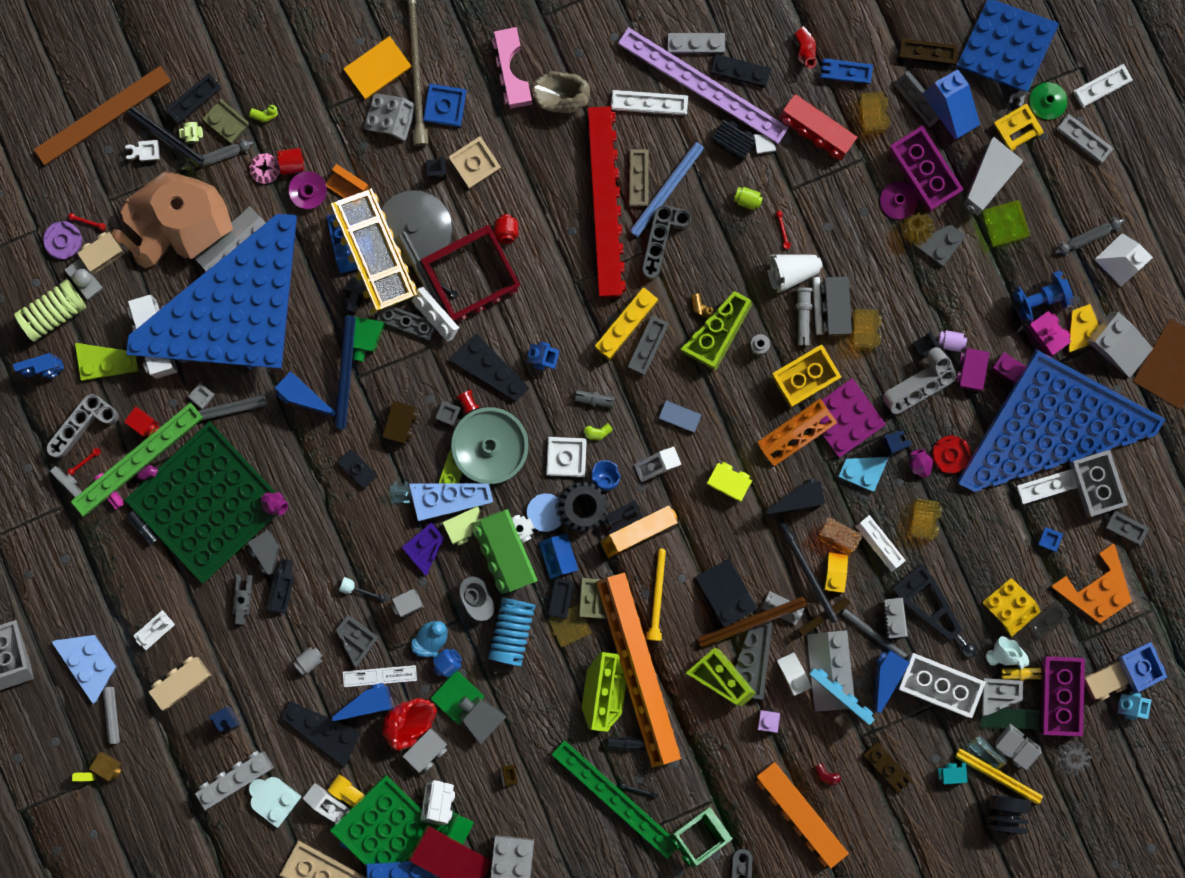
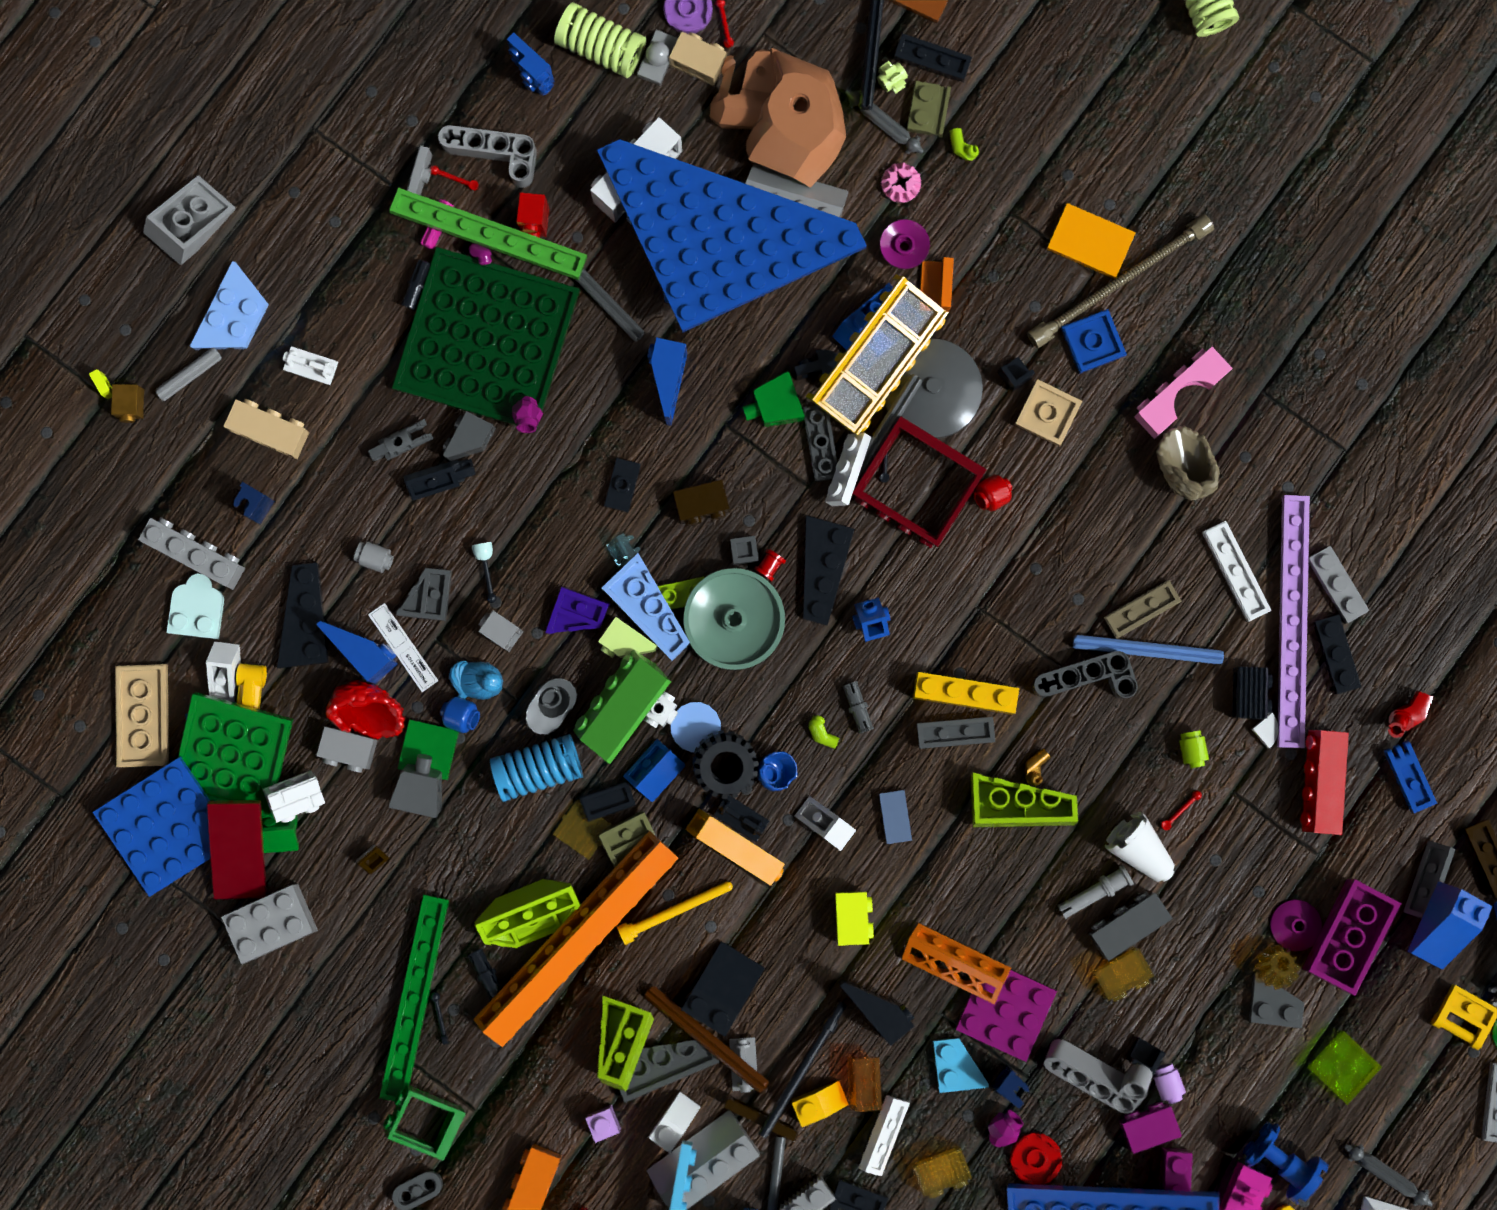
camera: 60 degrees right, 0 degrees up
lime wing [75,343,139,381] -> none
white plate [125,140,160,162] -> none
light grey tile [188,383,215,410] -> none
red piece [277,147,305,175] -> none
dark blue axle [335,315,356,429] -> none
light grey bracket [364,93,415,141] -> none
white tile [547,437,587,477] -> none
red brick [588,106,626,299] -> none
light grey brick [750,334,770,356] -> none
yellow brick [771,344,841,409] -> none
white bar [812,277,824,335] -> none
clear yellow brick [859,92,890,135] -> none
light grey slope [963,137,1023,216] -> none

